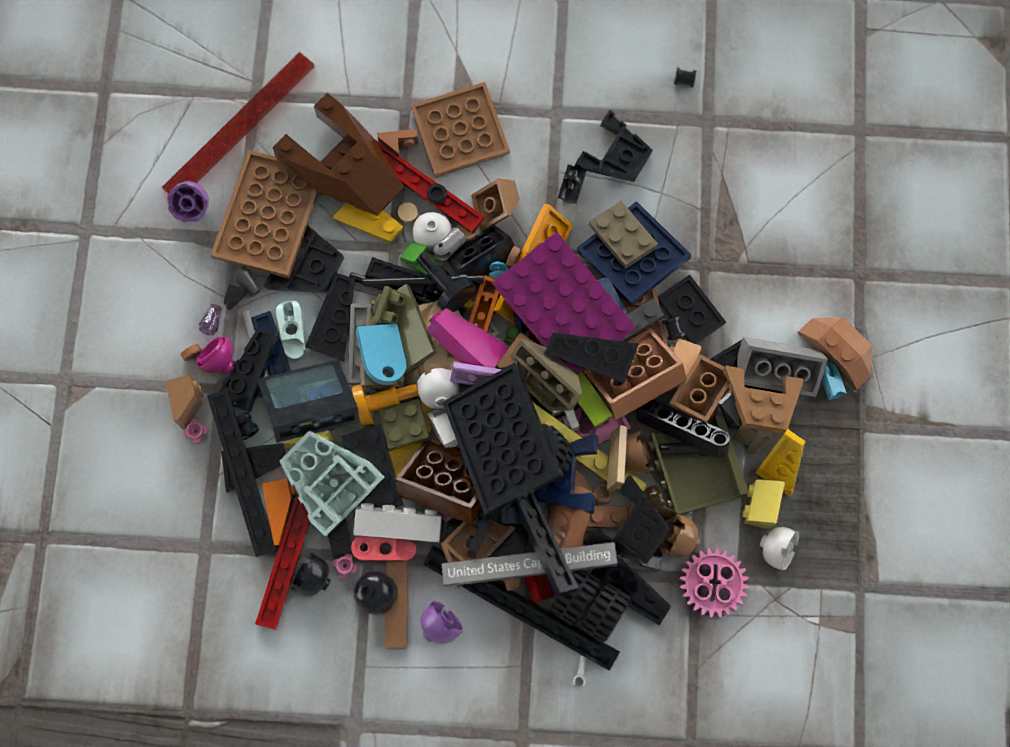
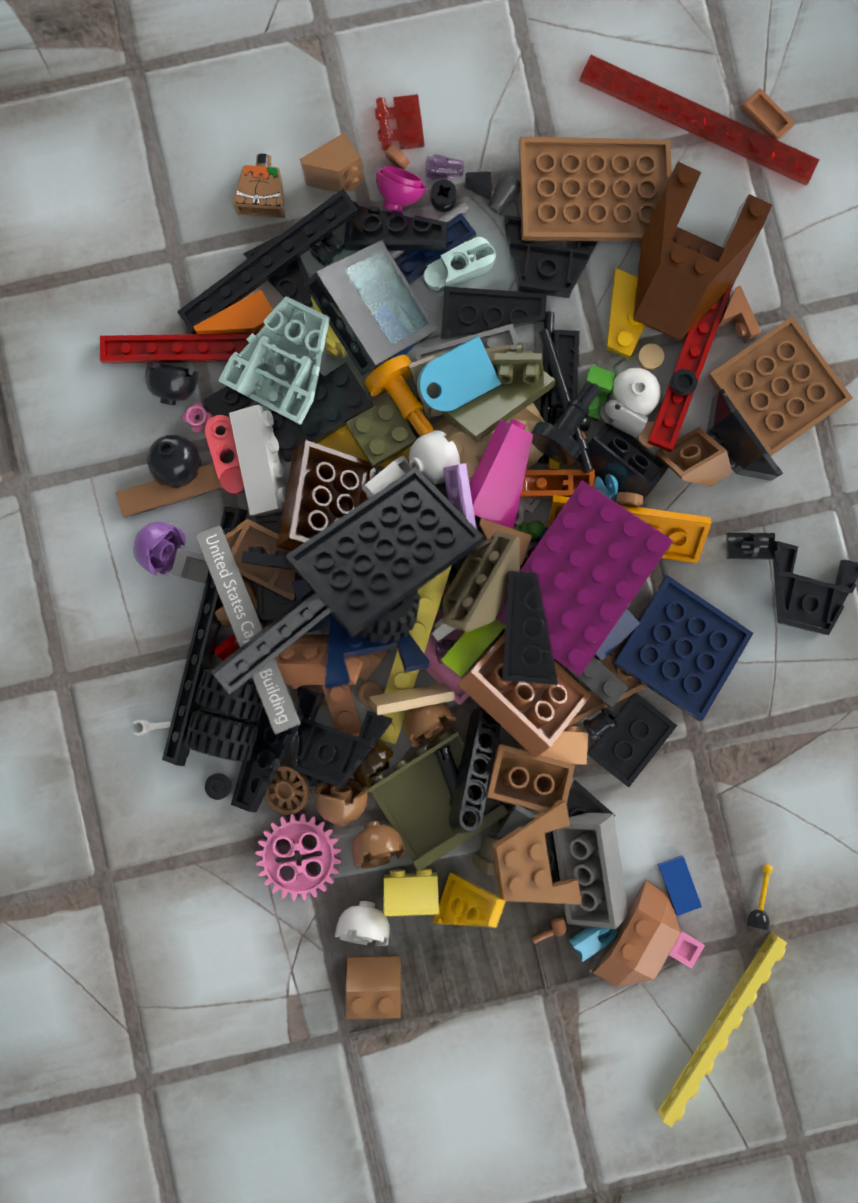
camera: 70 degrees right, 10 degrees up
medium lavender cylinder [167,181,209,222] -> none
bright pink plate [183,419,208,444] -> none
dark tan plate [589,201,658,269] -> none
none -> light grey panel [171,548,209,583]
none -> black plate [205,773,232,800]
none -> medium nougat torso [233,153,285,218]
none -> medium nougat wheel [265,764,311,815]
none -> medium nougat slope [346,955,401,1019]
none -> medium nougat cylinder [352,821,406,869]
none -> clear red plate [374,94,425,151]
none -> black wheel [431,179,456,212]
none -> nougat hand [532,917,567,943]
none -> blue tile [657,855,702,916]
none -> light yellow plate [657,931,787,1128]
none -> bright pink plate [669,930,705,969]
none -> black wedge [706,389,783,481]
none -> nougat tile [740,88,795,144]
none -> hinge [747,864,773,930]

